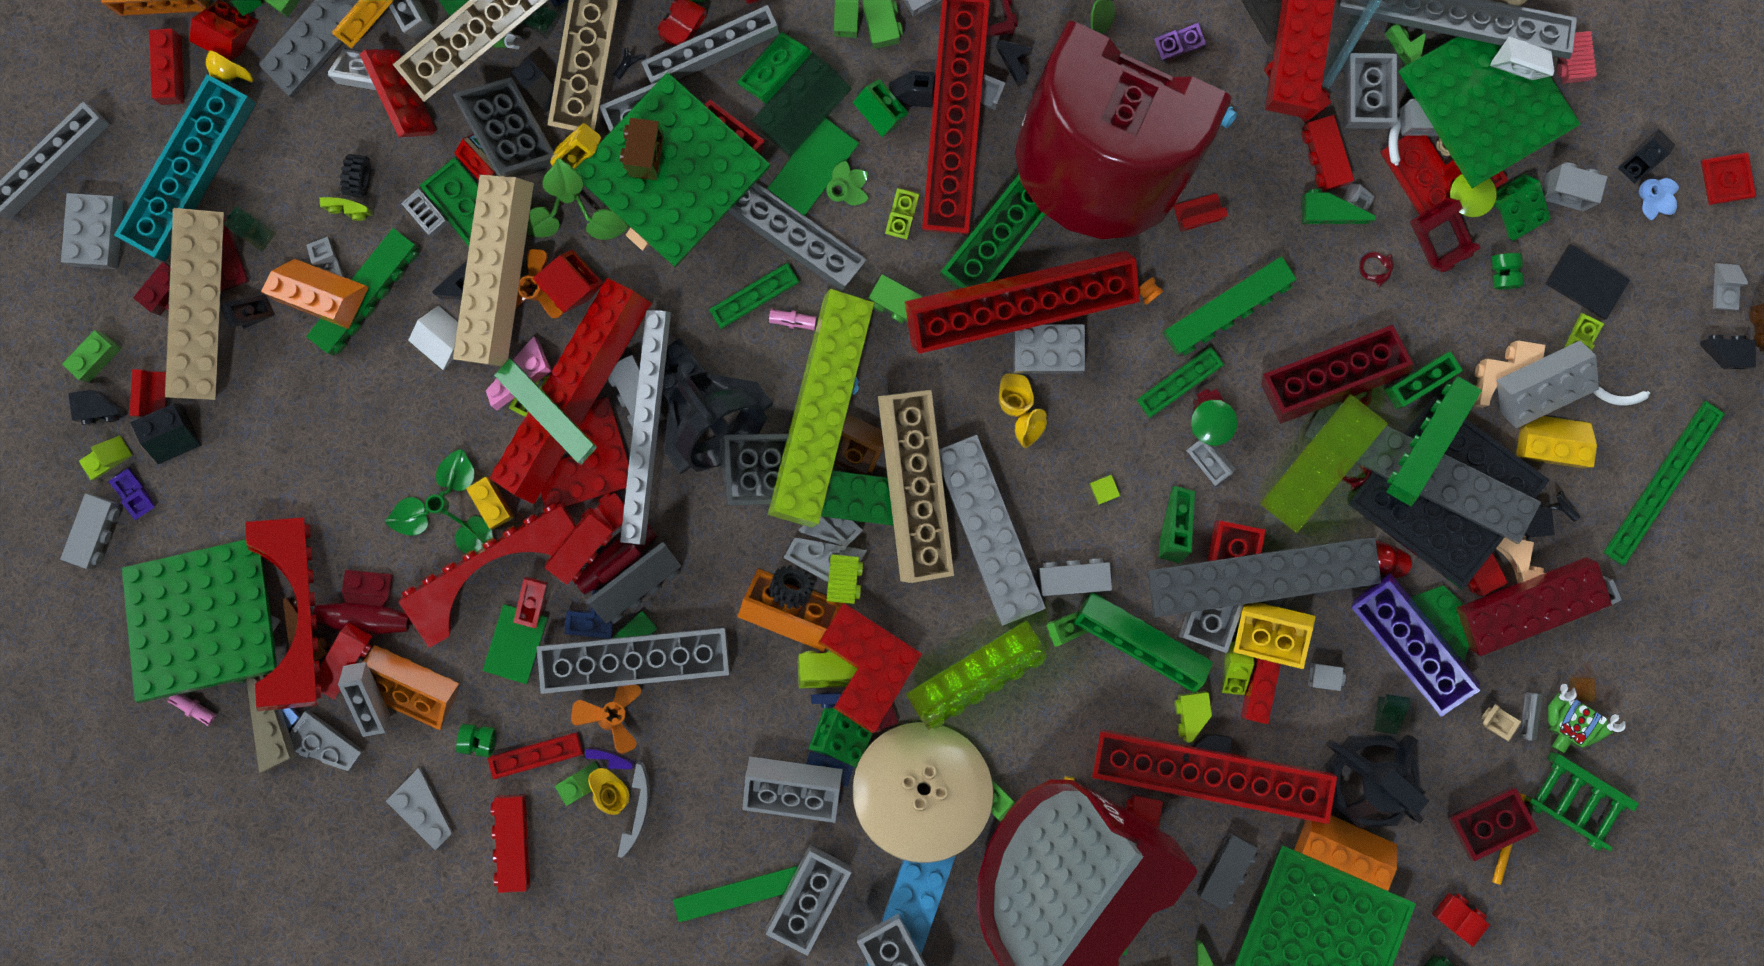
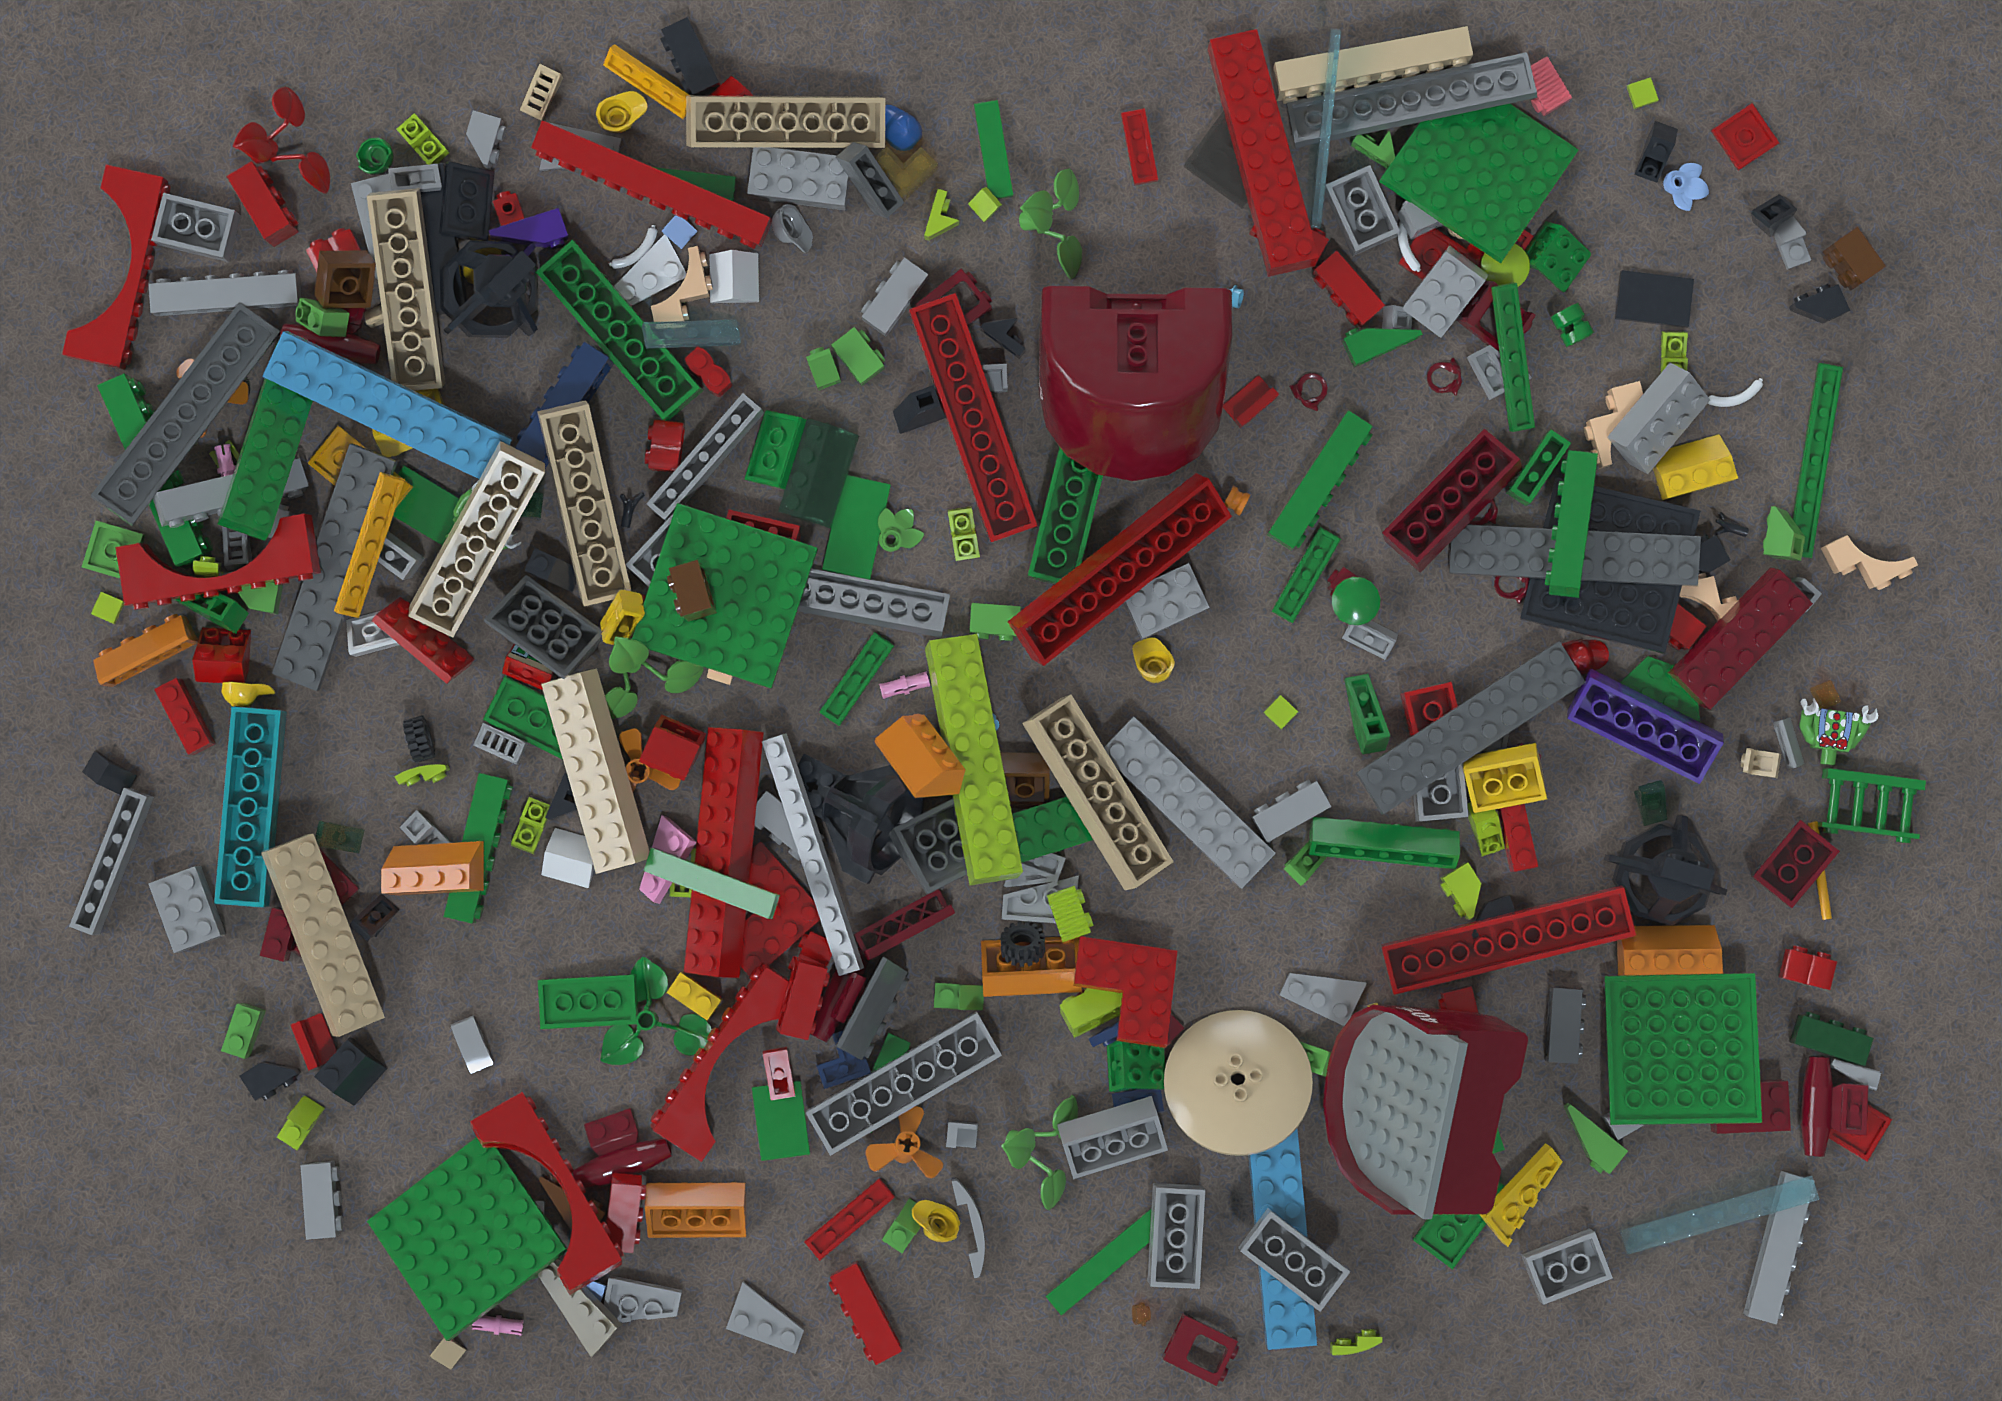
camera: 25 degrees left, 0 degrees up
dark purple slope [108,467,156,520] -> none
light grey brick [338,662,390,737] -> none
green wheel [456,723,496,758] -> none
dark purple slope [585,747,635,769] -> none
green brick [853,79,909,137] -> none
clear neon green brick [906,620,1047,730] -> none
yellow piece [1014,409,1047,448] -> none
medium lavender slope [1154,23,1207,61] -> none
clear neon green brick [1260,394,1388,533] -> none
light grey brick [1308,663,1346,691] -> none
white slope [1490,36,1554,80] -> none
light grey brick [1542,162,1608,211] -> none
none -> black slope [82,751,137,795]
none -> tan slope [430,1338,466,1369]
none -> light grey slope [451,1015,494,1073]
none -> lime slope [511,797,550,854]
none -> green plate [538,974,638,1029]
none -> dark red fence [853,889,955,961]
none -> orange slope [875,714,966,798]
none -> bright green slope [934,983,984,1010]
none -> light grey panel [946,1121,978,1148]
none -> bright green plant [1001,1095,1078,1211]
none -> clear orange plate [1132,1302,1151,1327]
none -> light grey wing [1279,973,1367,1026]
none -> dark red piece [1289,373,1328,411]
none -> light grey brick [1402,245,1489,338]
none -> light grey wing [1467,345,1531,400]
none -> green tile [1491,282,1535,432]
none -> lime tile [1627,77,1658,109]
none -> black slope [1751,194,1797,237]
none -> bright green slope [1763,506,1805,561]
none -> light nougat arch [1821,535,1918,590]

